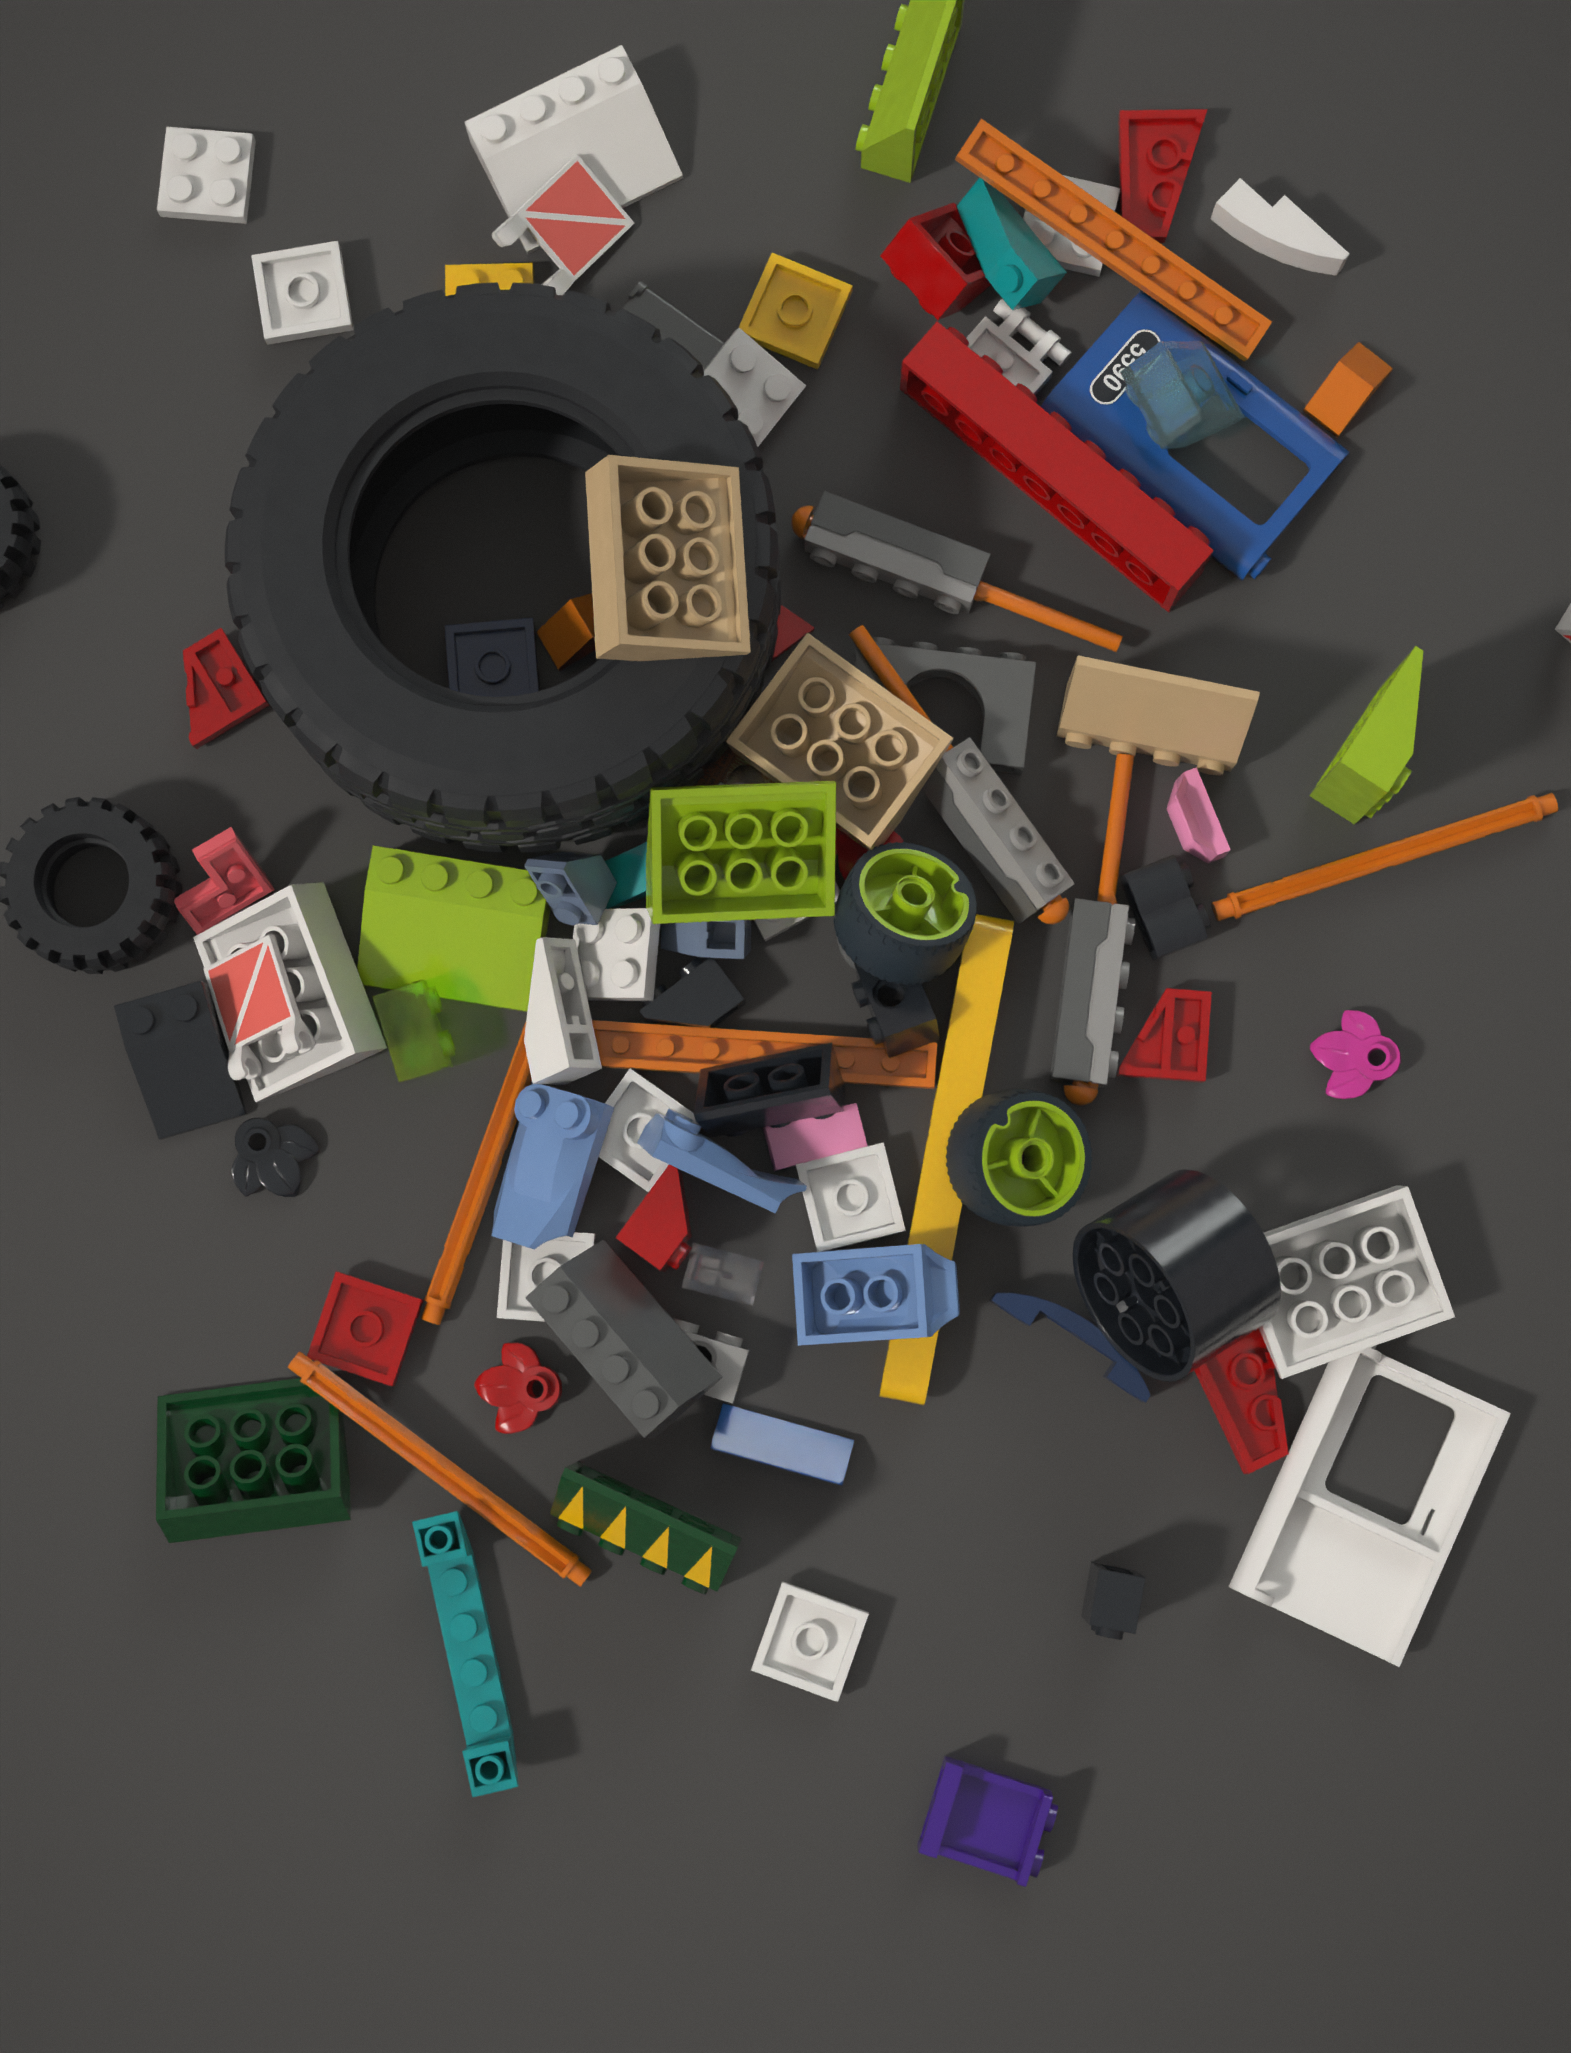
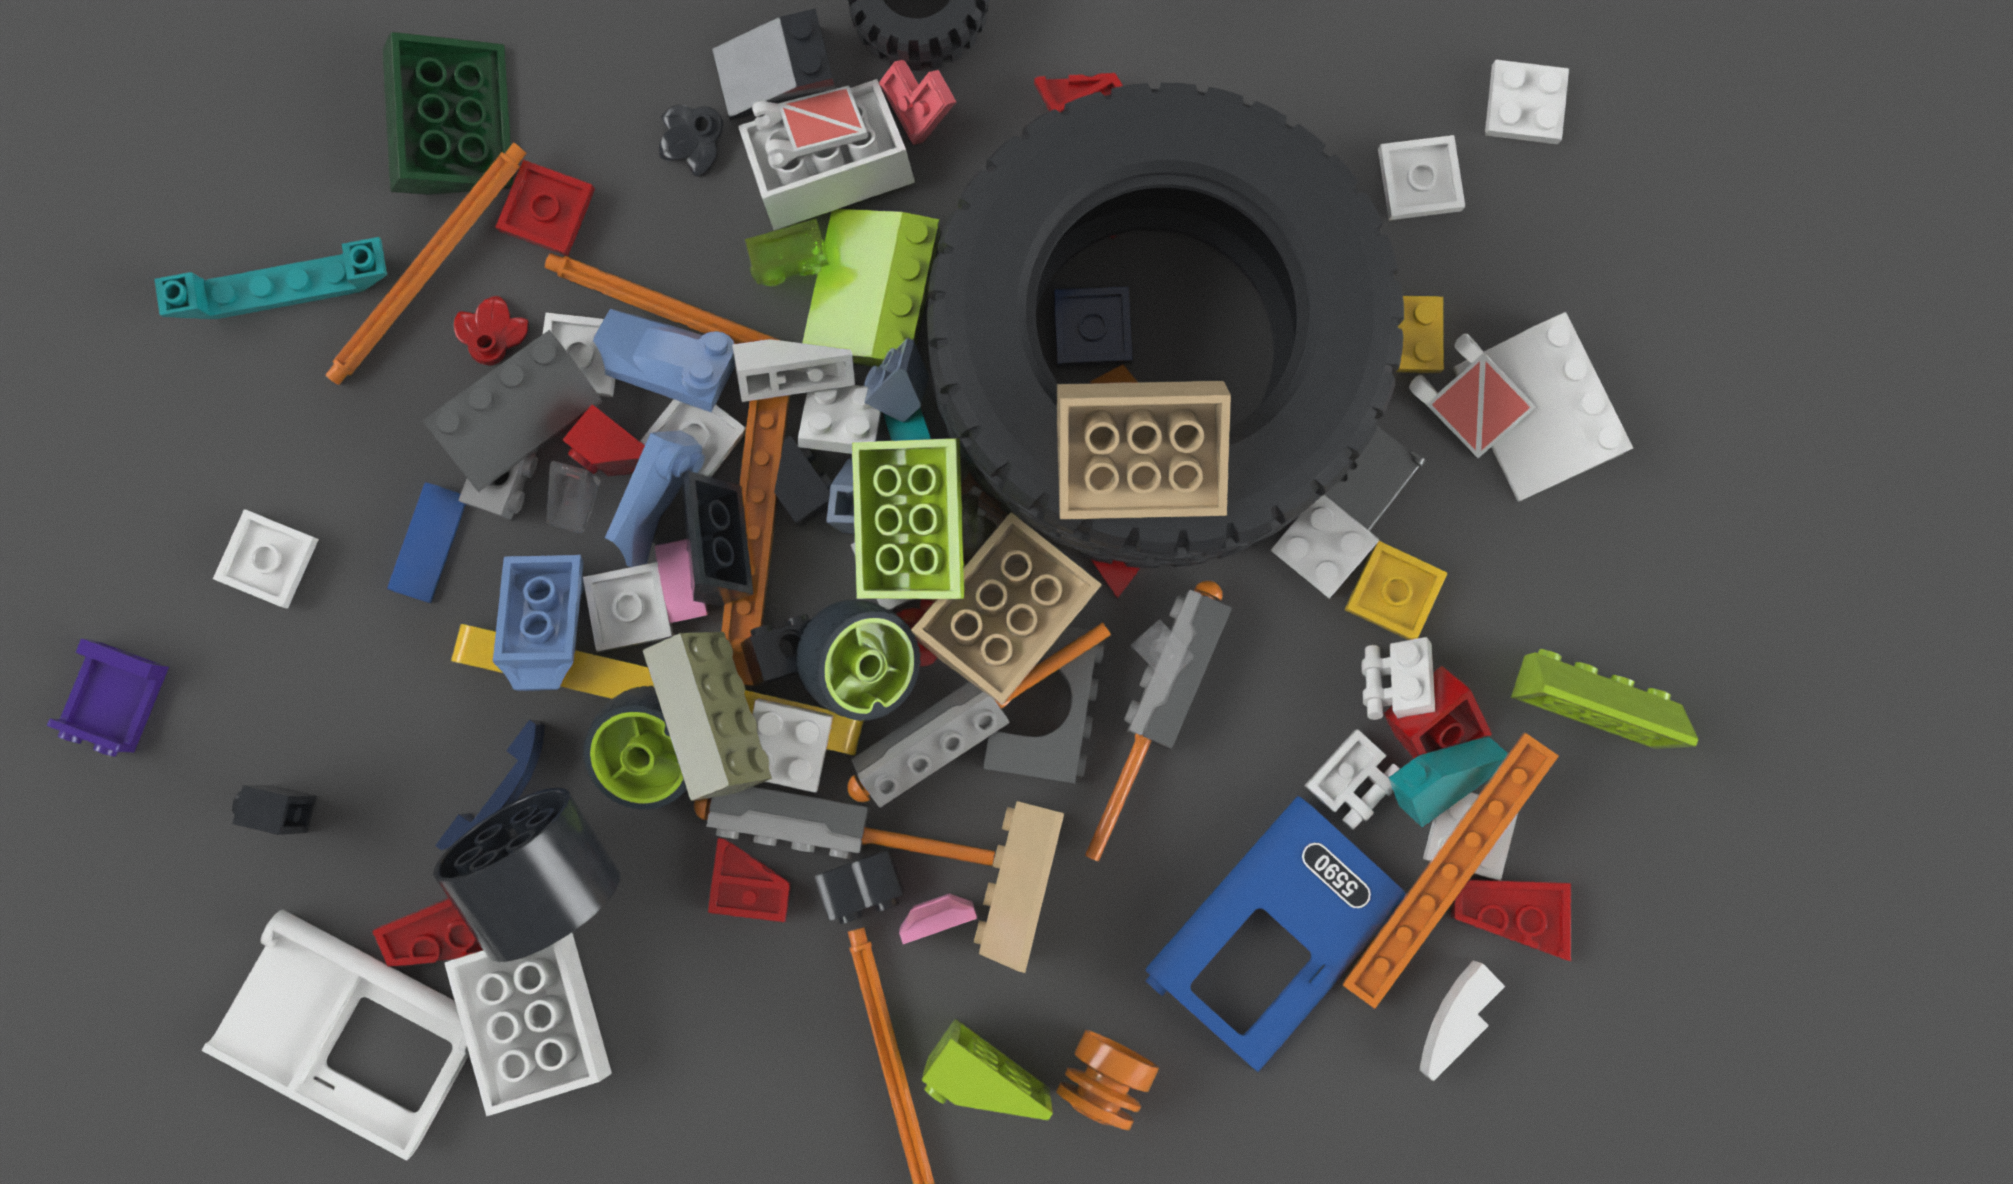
camera: 85 degrees right, 0 degrees up
dark green slope [550,1462,742,1595] -> none
red brick [900,321,1214,612] -> none
clear light blue slope [1120,341,1245,449] -> none
orange slope [1303,342,1393,438] -> none
dark pink plate [1310,1010,1401,1099] -> none
none -> olive brick [643,632,772,801]
none -> white plate [753,699,833,792]
none -> orange wheel [1056,1030,1159,1130]
none -> clear bracket [1131,619,1193,682]
none -> white plate [1362,637,1436,720]

